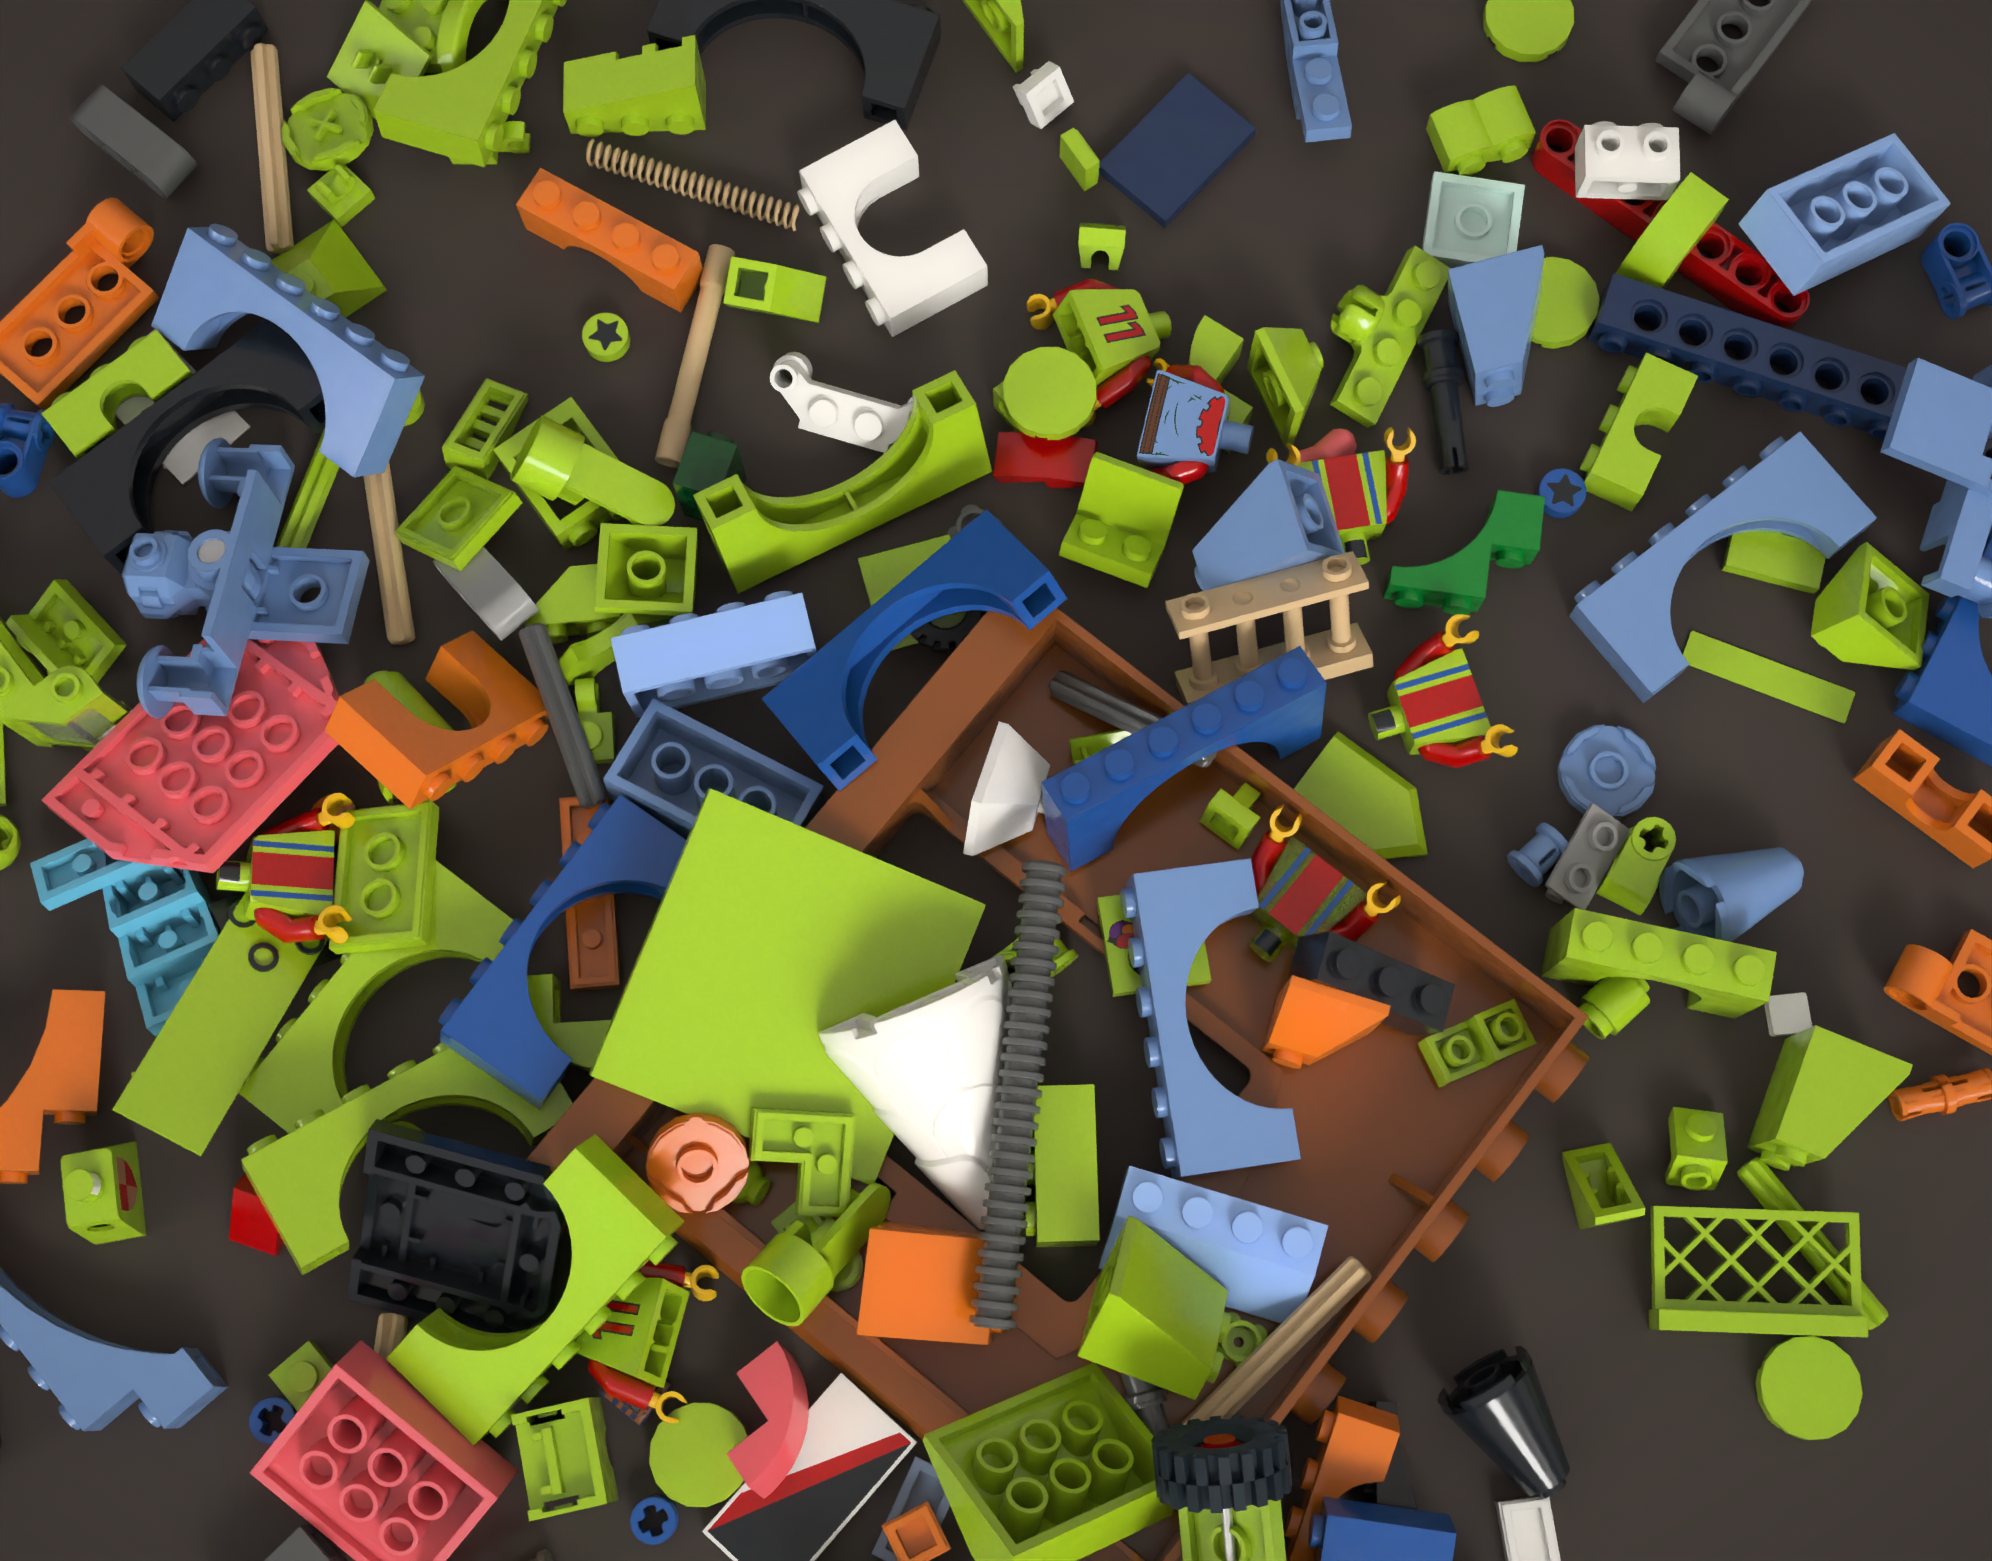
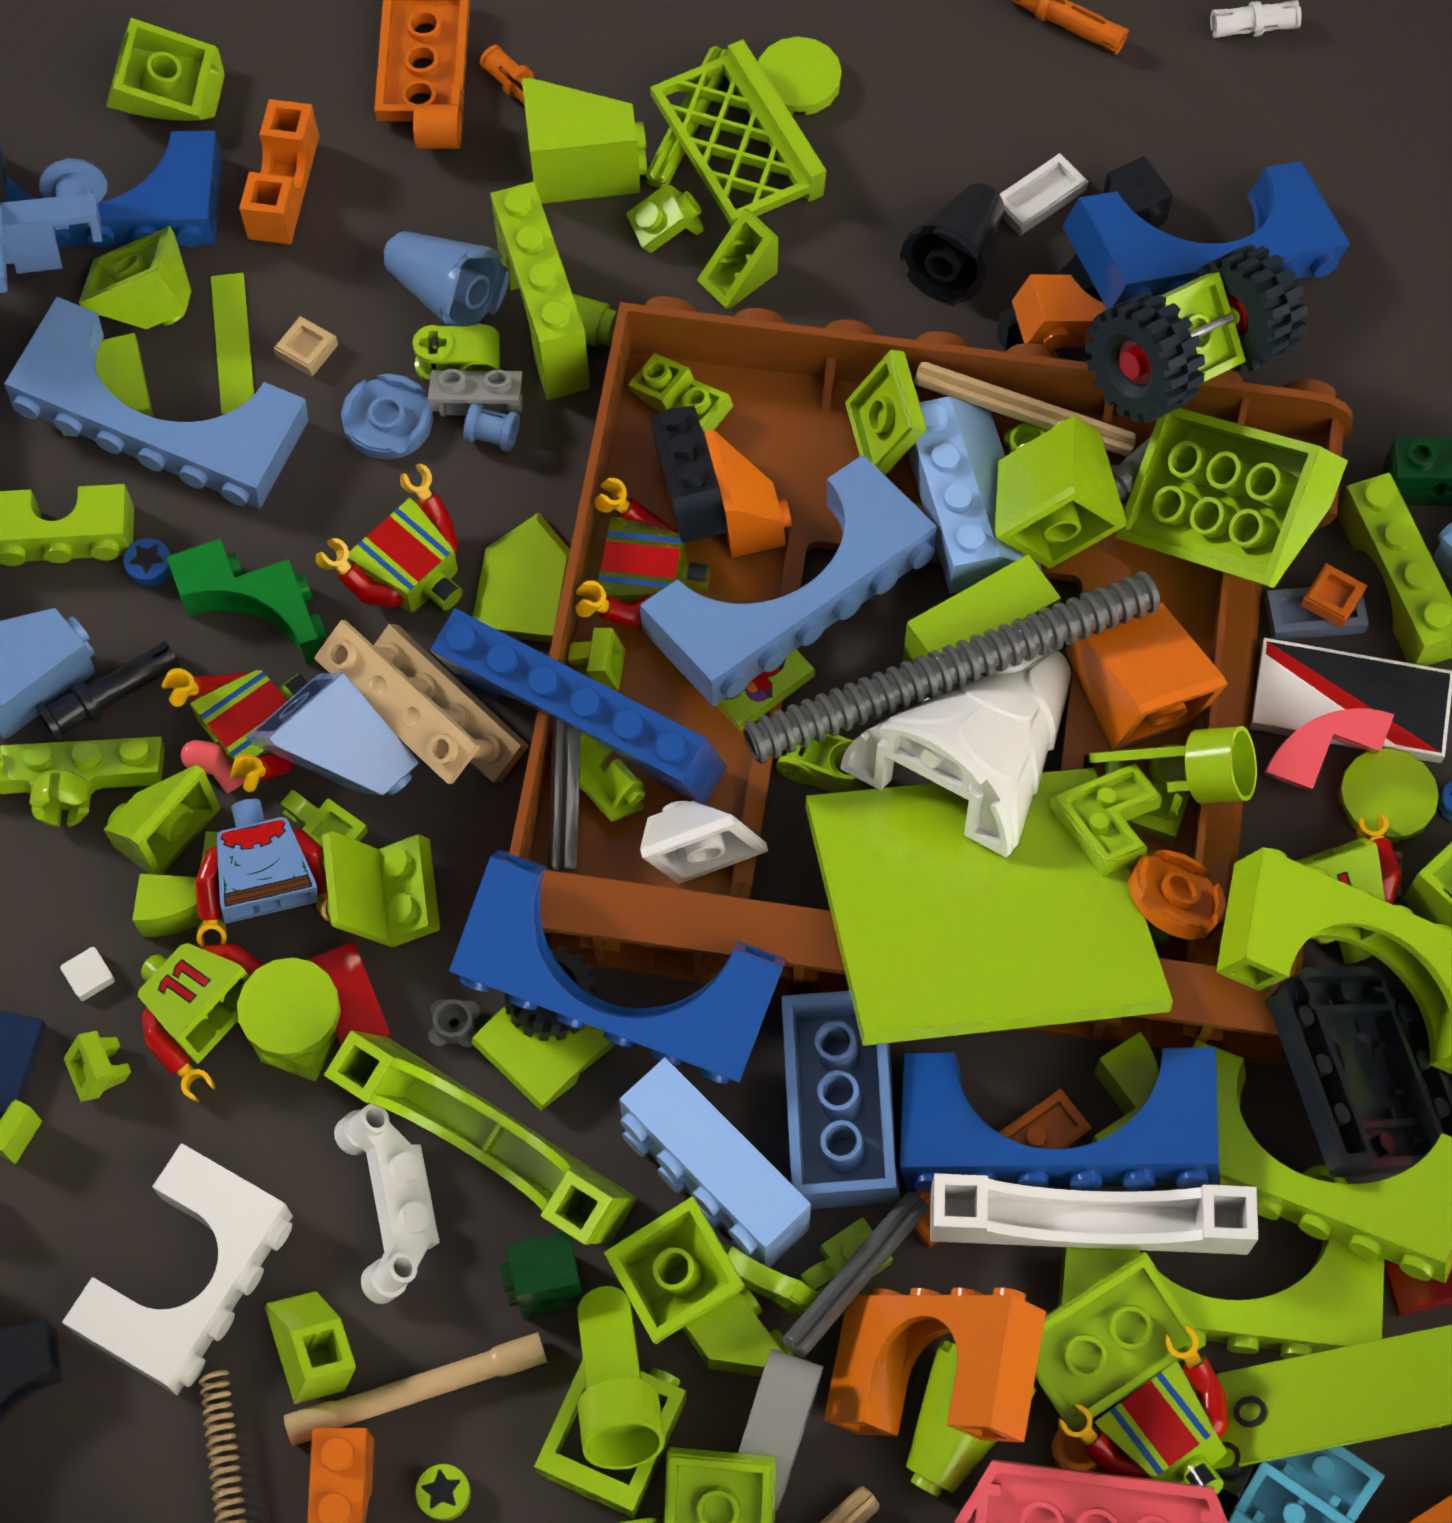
camera: 120 degrees left, 10 degrees down
none -> white piece [60,947,115,1001]
none -> tan tile [273,316,338,377]
none -> lime plate [280,790,368,847]
none -> lime tile [845,349,927,475]
none -> white arch [930,1174,1258,1255]

